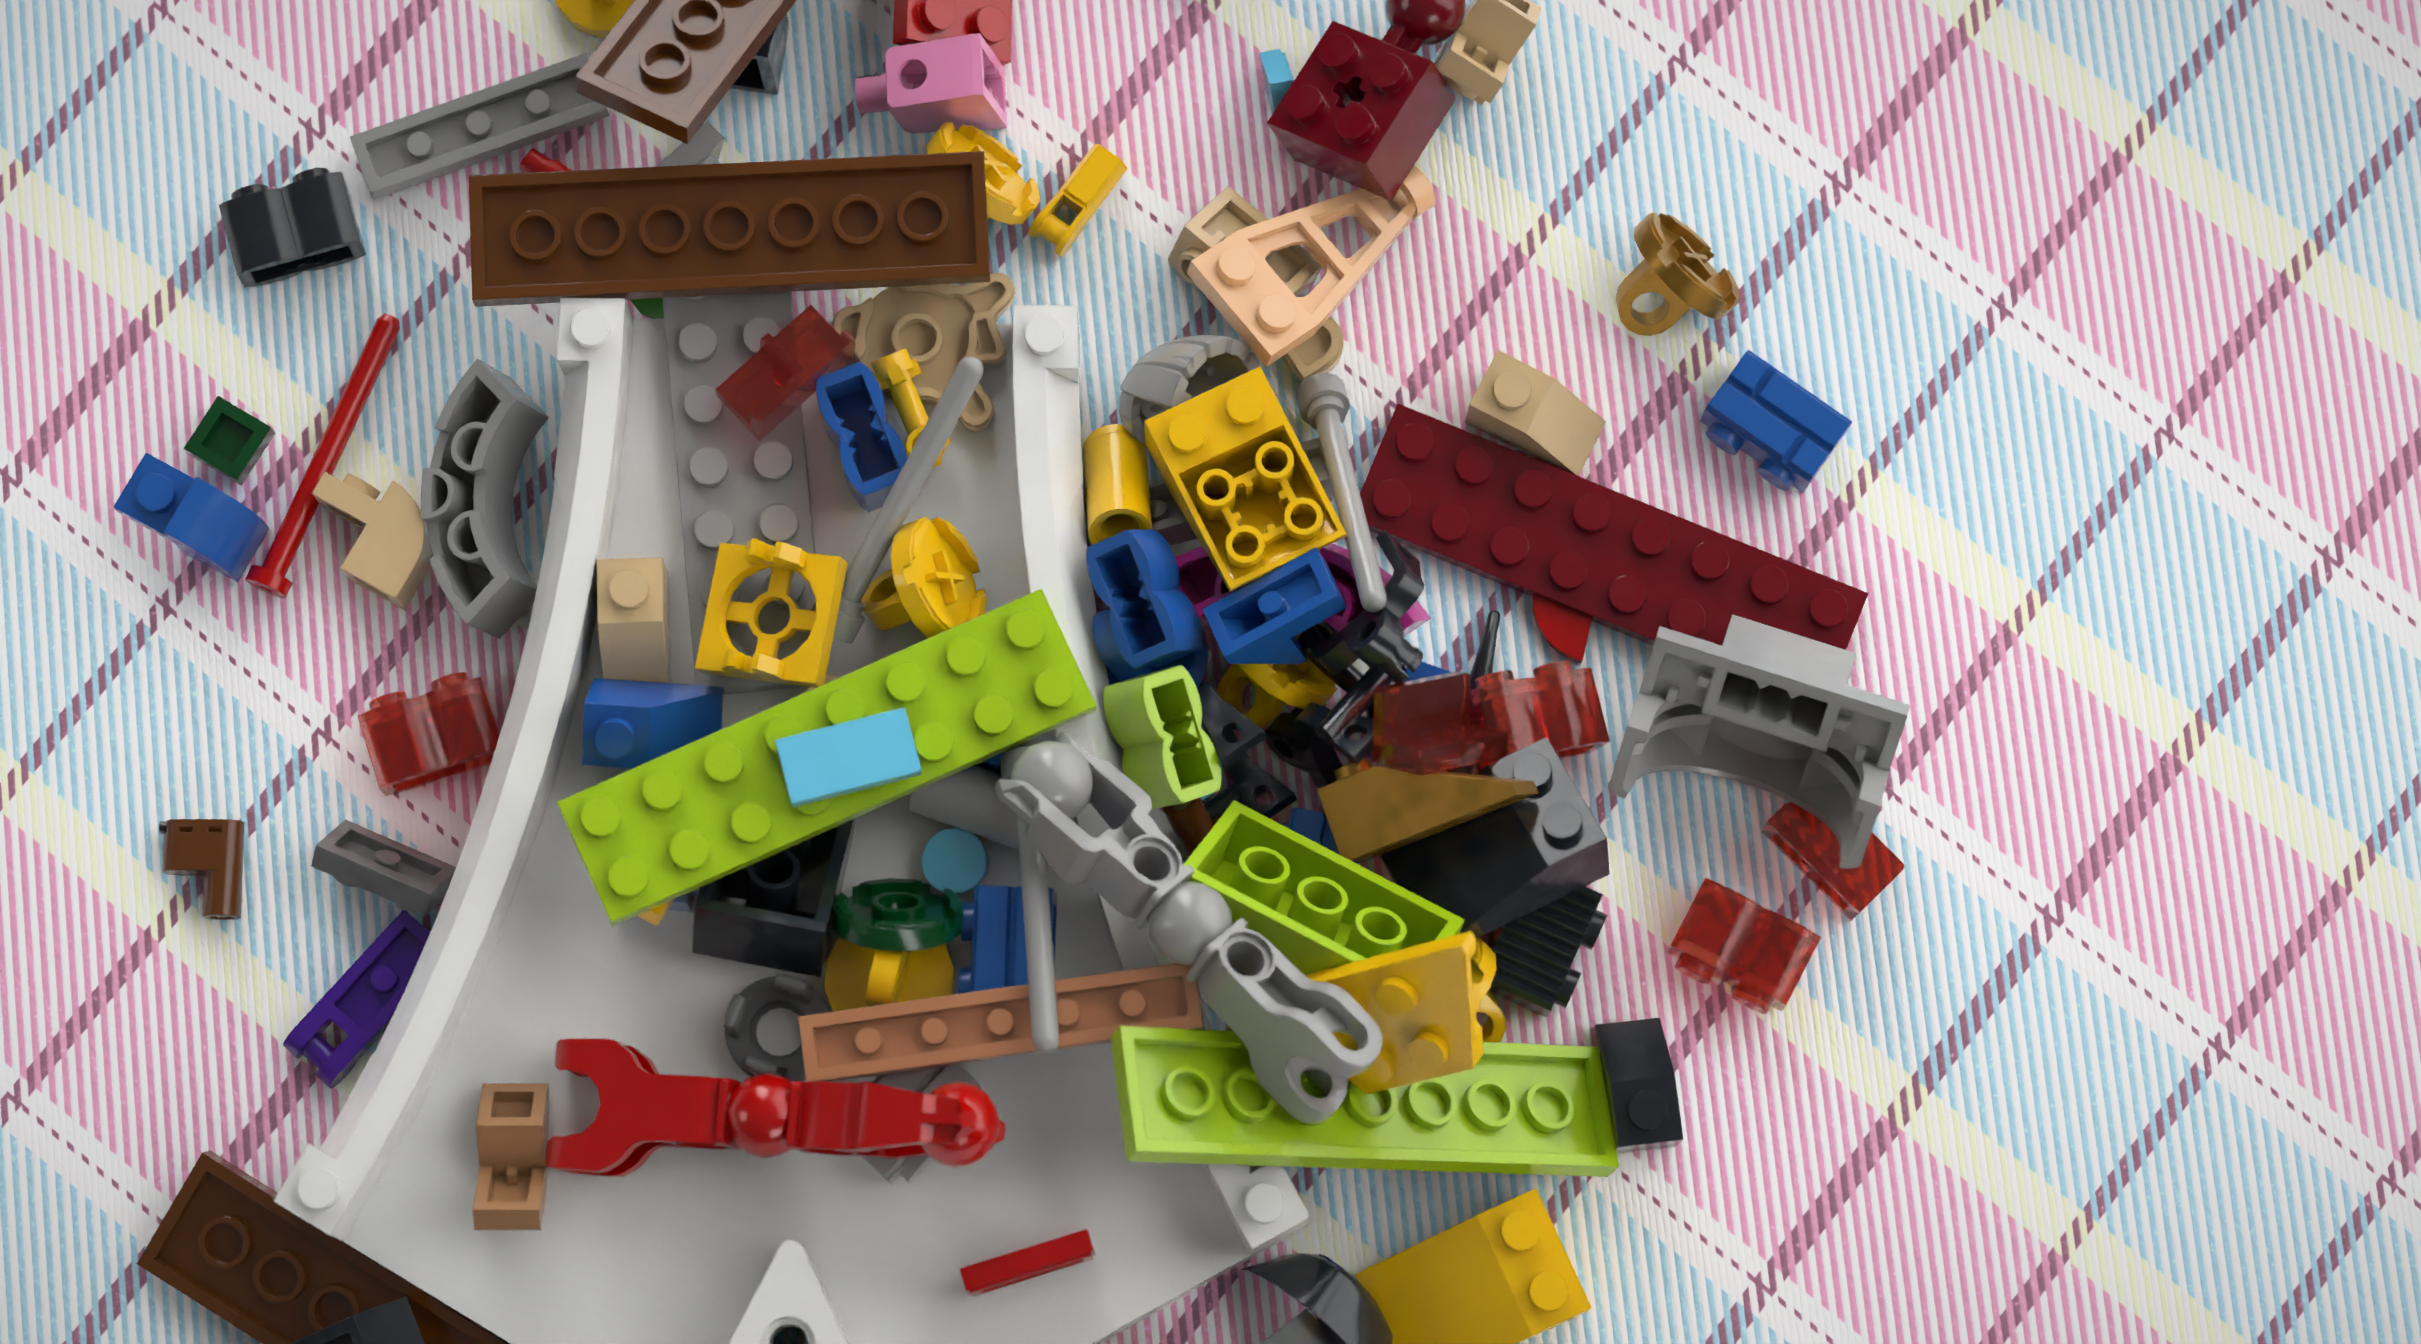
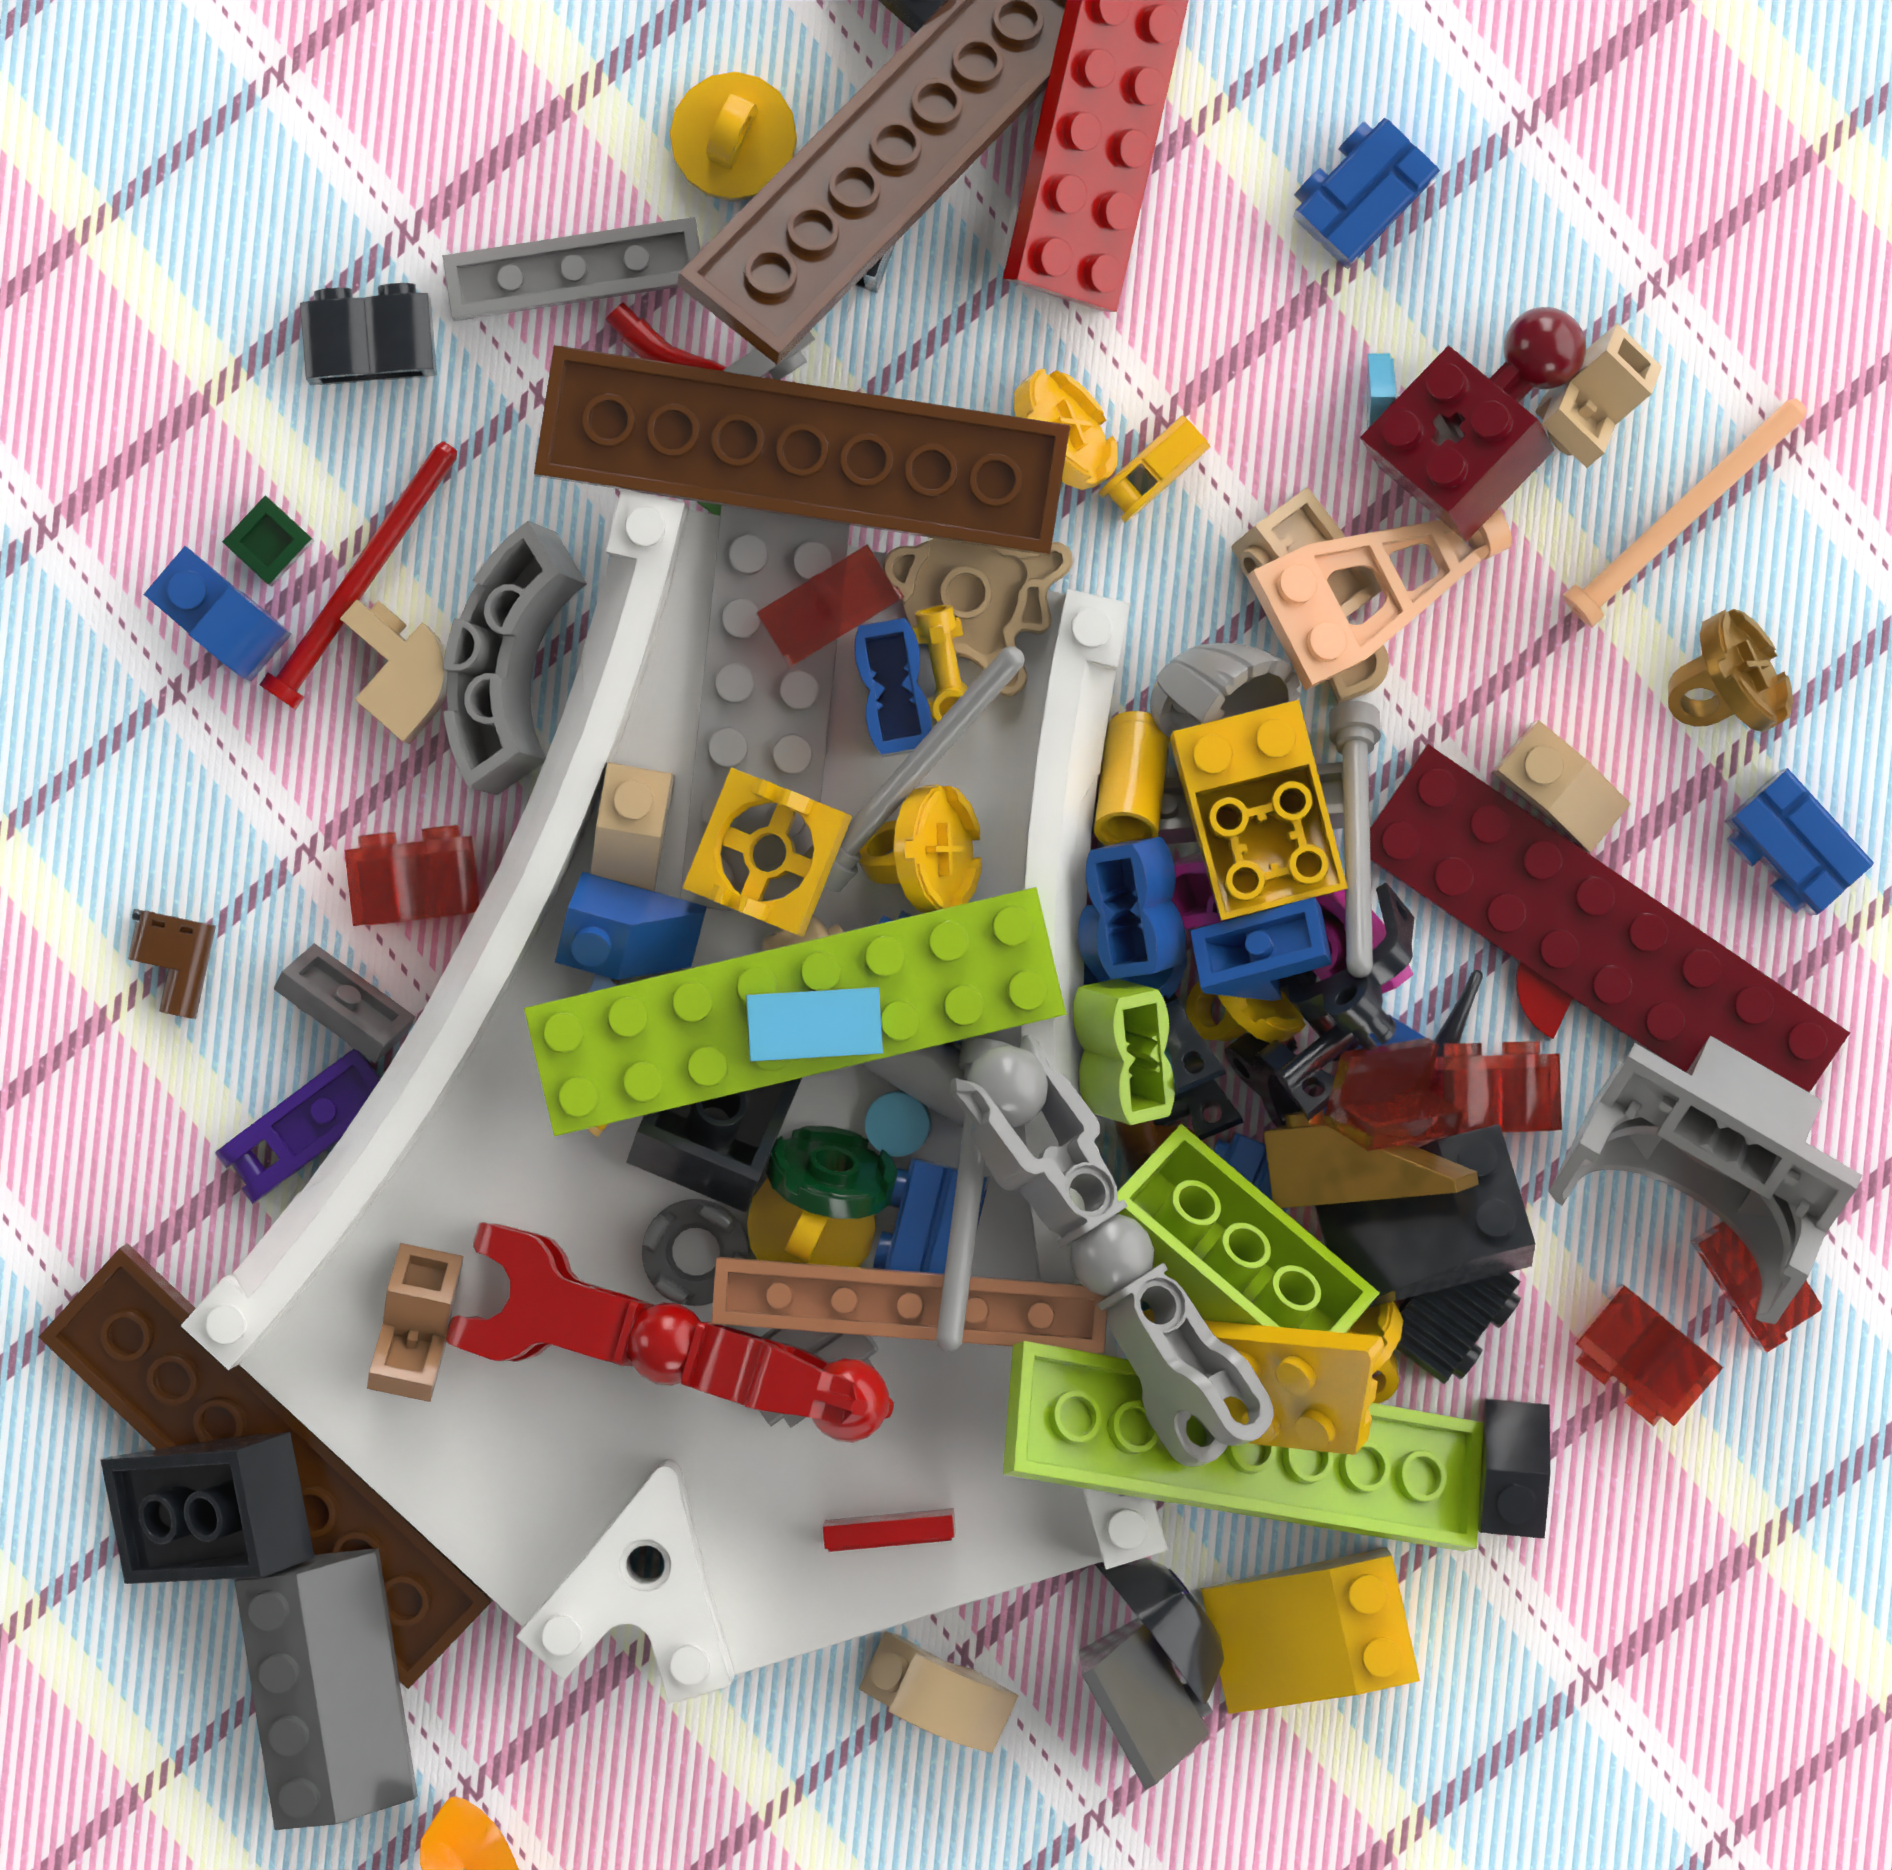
camera: 15 degrees right, 10 degrees up
bright pink torso [855,33,1008,133] -> none
none -> light nougat bar [1562,398,1807,628]

